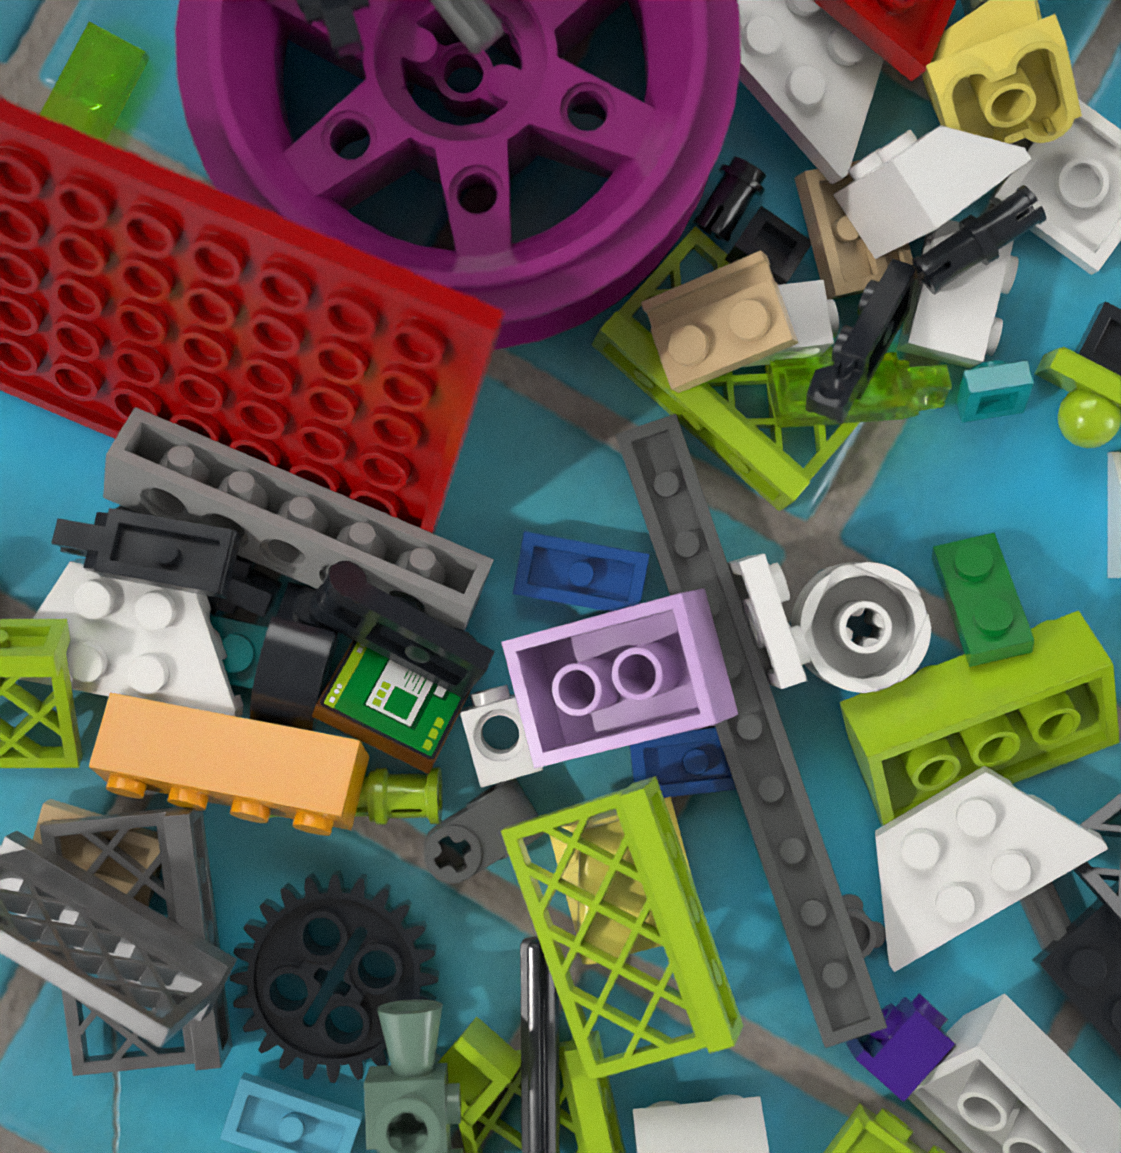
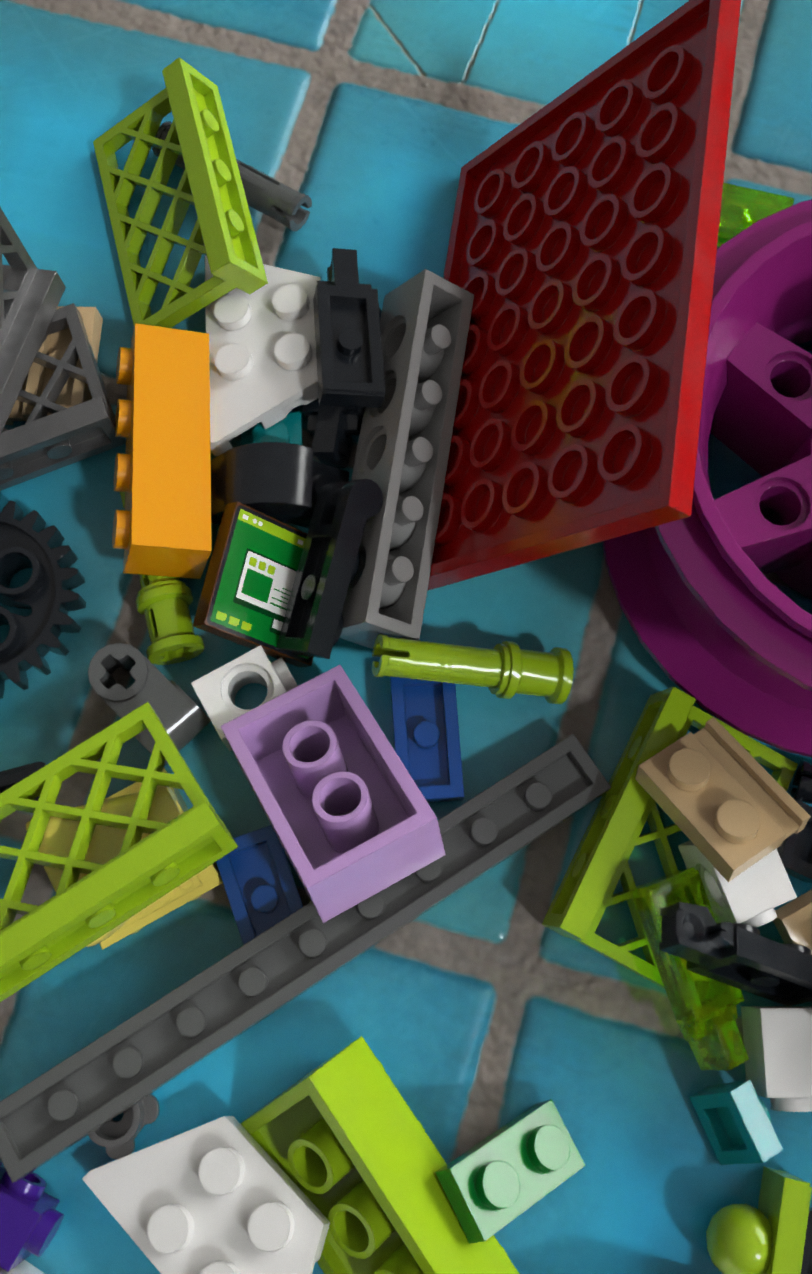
camera: 75 degrees right, 15 degrees down
white plate [728,554,811,689] -> none
white brick [791,562,931,693] -> none
none -> lime pin [372,634,574,704]

